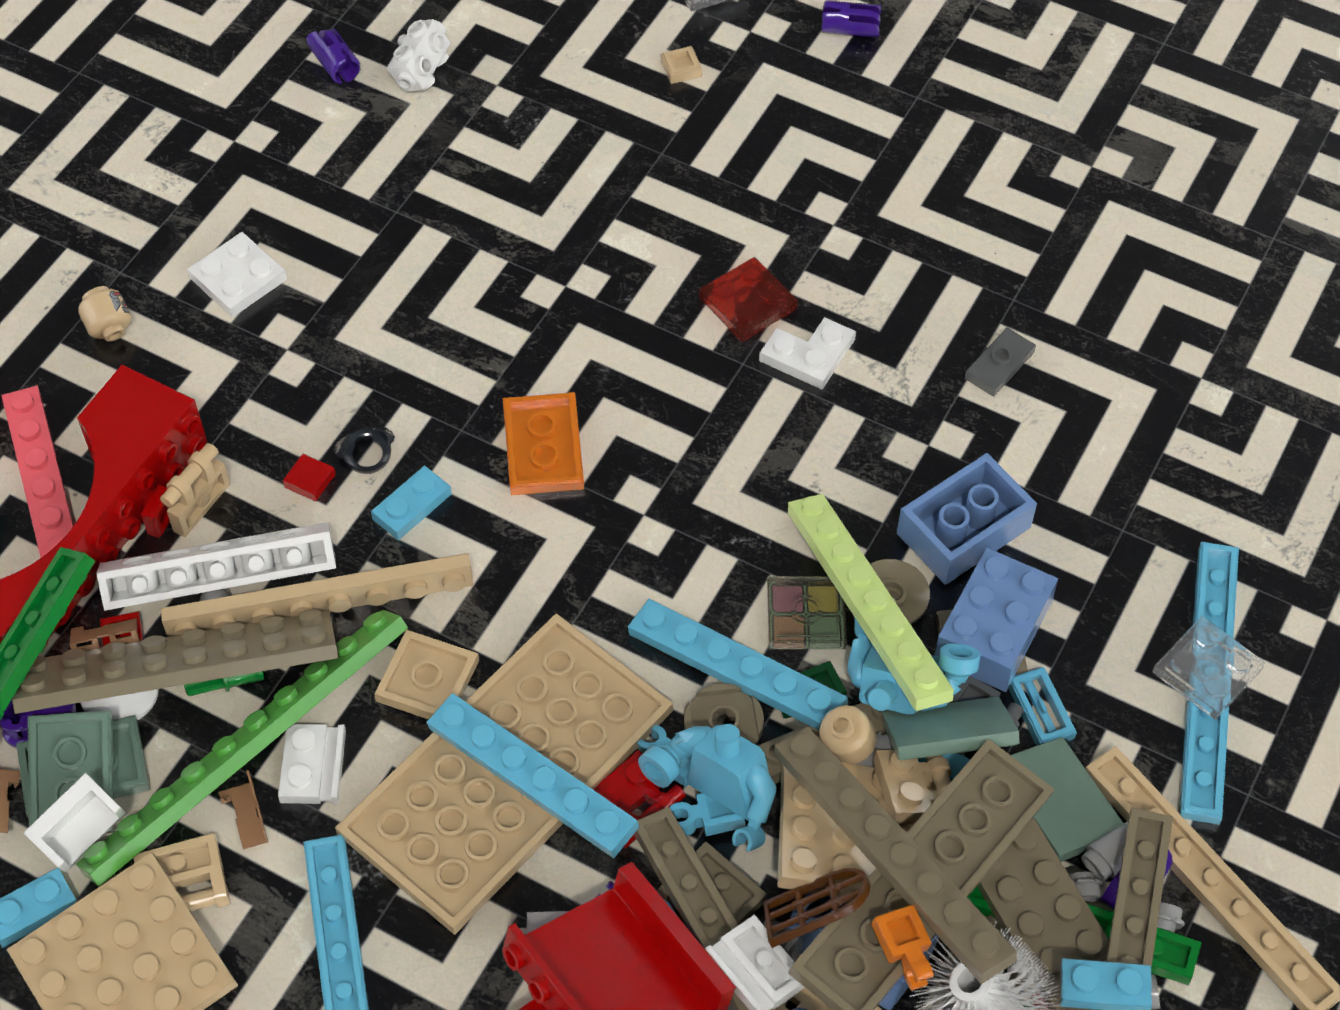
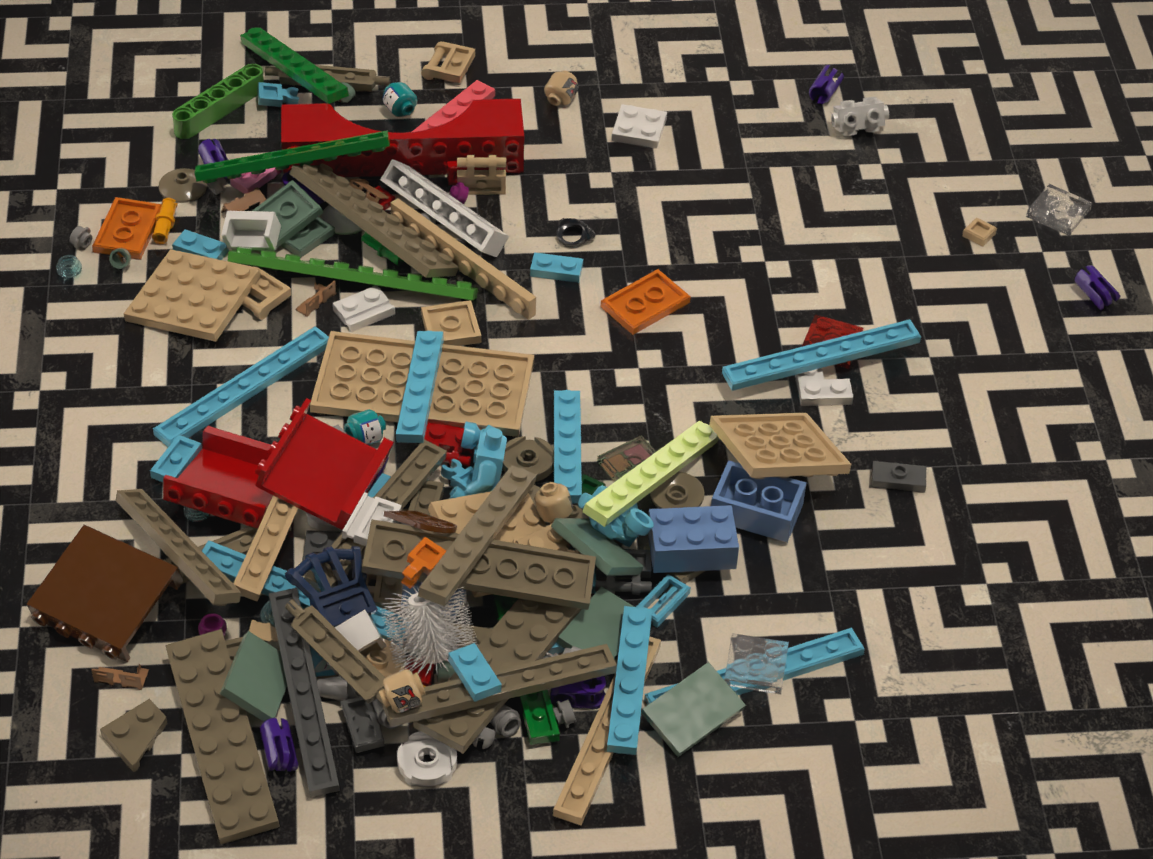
camera: 55 degrees right, 10 degrees down
red tile [283,454,336,502] -> none
none -> teal head [344,409,386,445]
none -> magenta plate [449,182,469,204]
none -> medium azure plate [607,606,652,755]
none -> sand green tile [641,662,746,757]
none -> tan plate [709,413,851,479]
none -> medium azure tile [722,319,921,391]

